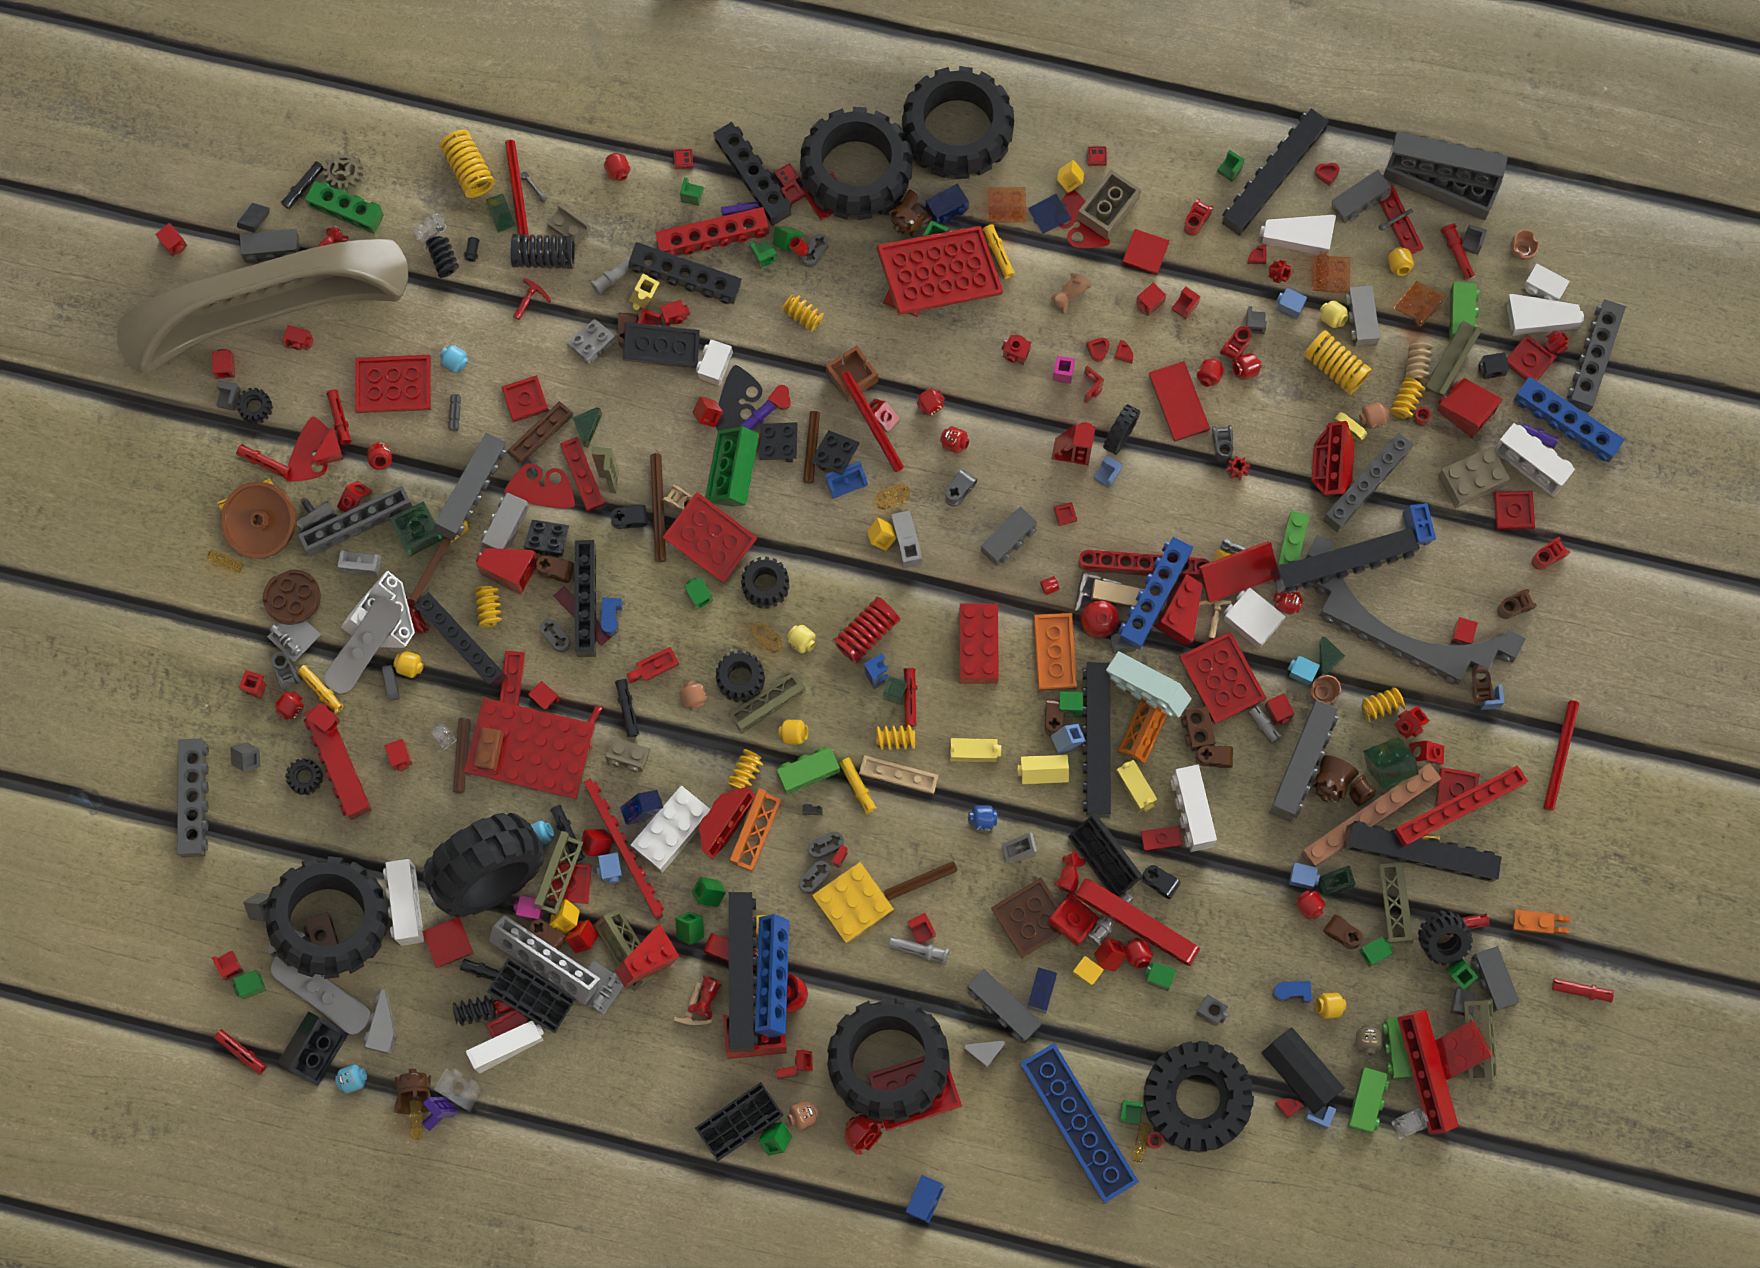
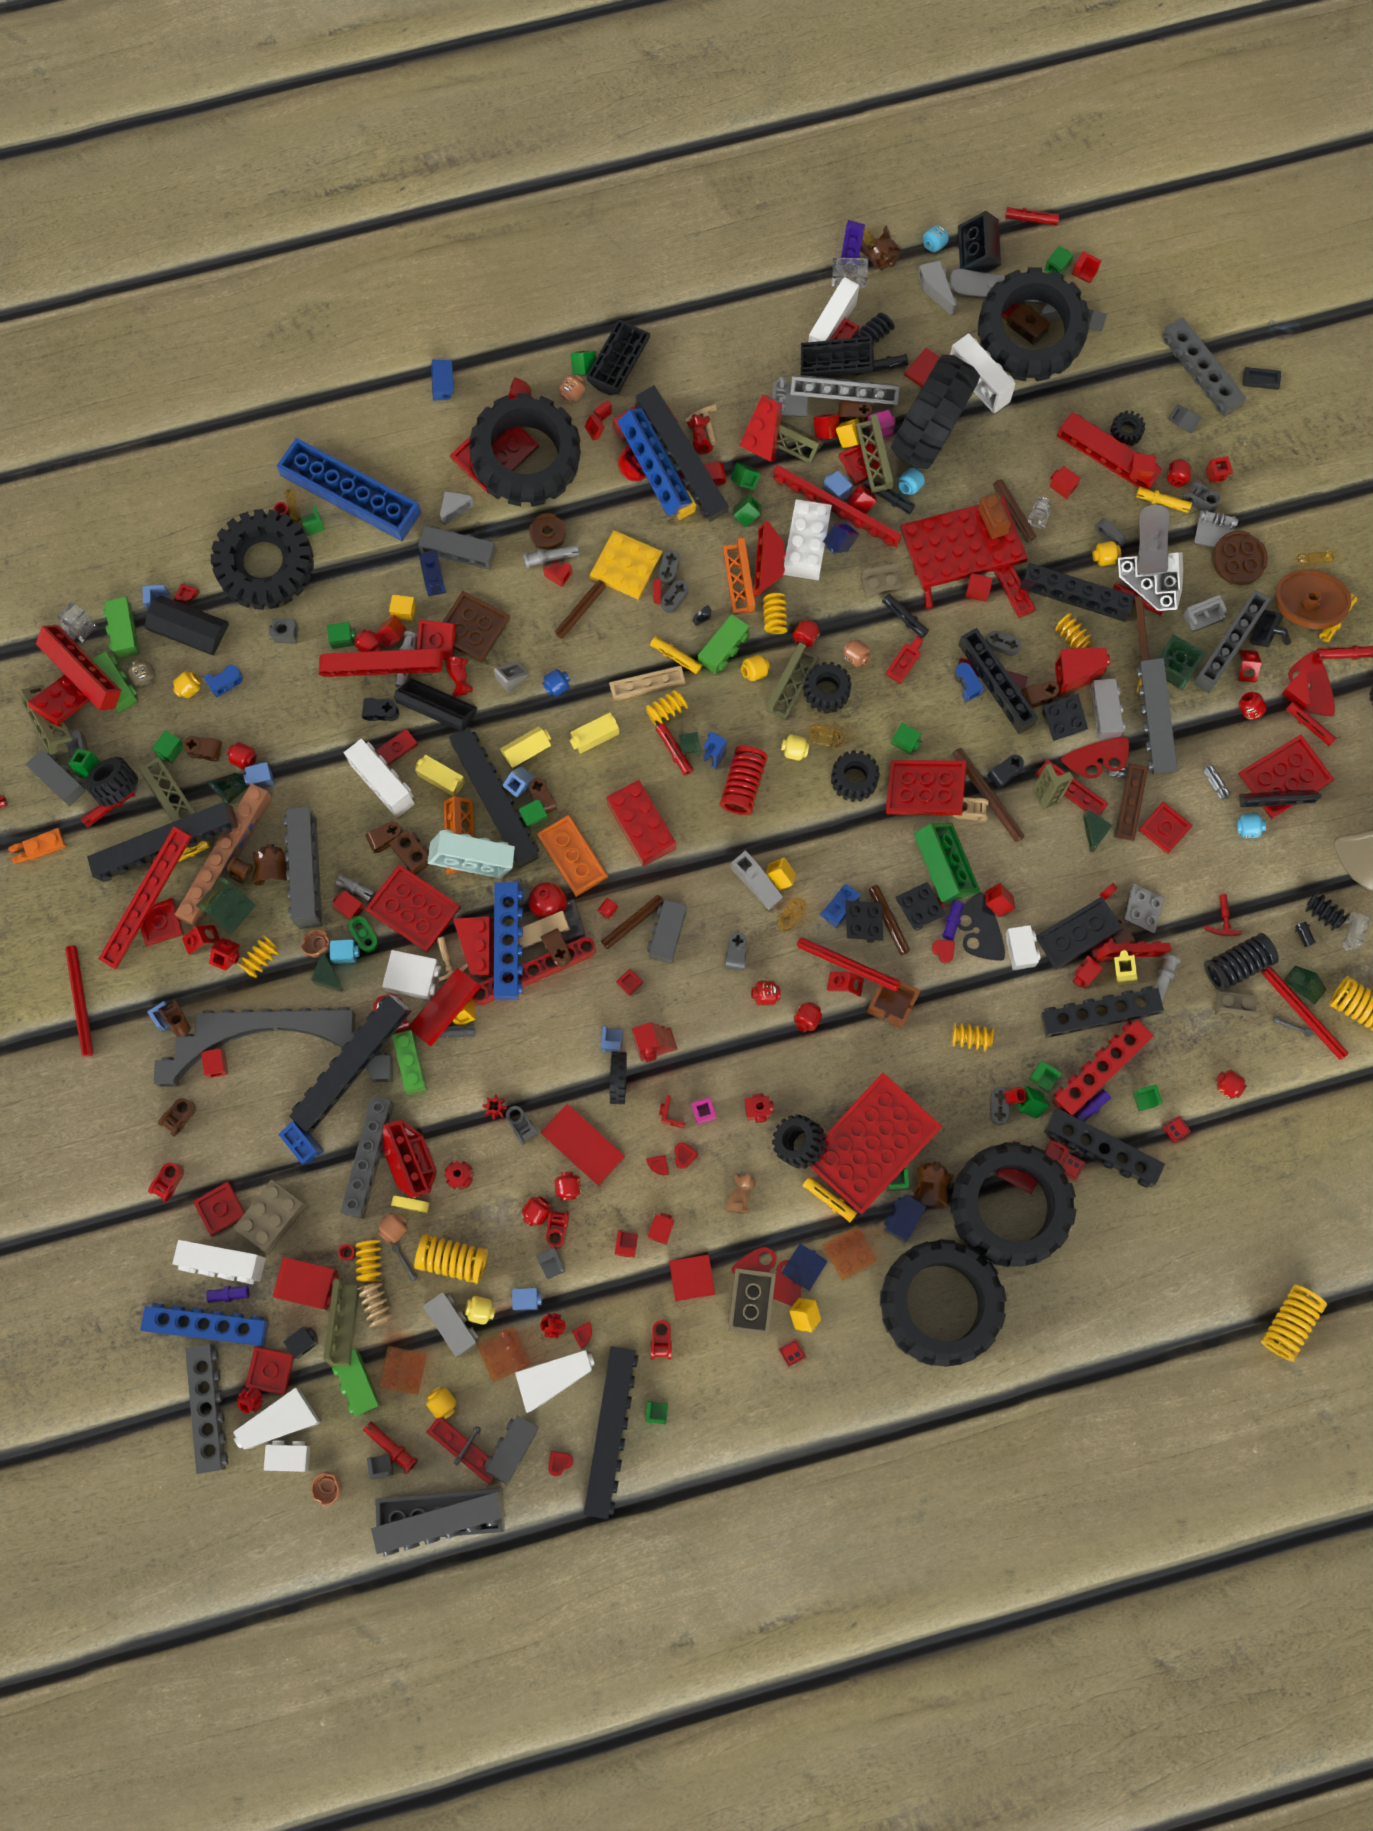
camera: 150 degrees right, 0 degrees up
none -> green plate [349,916,378,952]
none -> dark grey hinge [392,1244,417,1281]
none -> red brick [444,1160,474,1191]
none -> reddish brown plate [529,513,566,550]
none -> reddish brown piece [540,928,571,967]
none -> reddish brown axle [601,895,664,949]
none -> black tyre [772,1114,827,1169]
none -> red head [793,620,820,648]
none -> red plate [1097,941,1172,958]
none -> red tile [1099,883,1118,900]
none -> black slope [1239,790,1322,808]
none -> black tile [1243,367,1281,390]

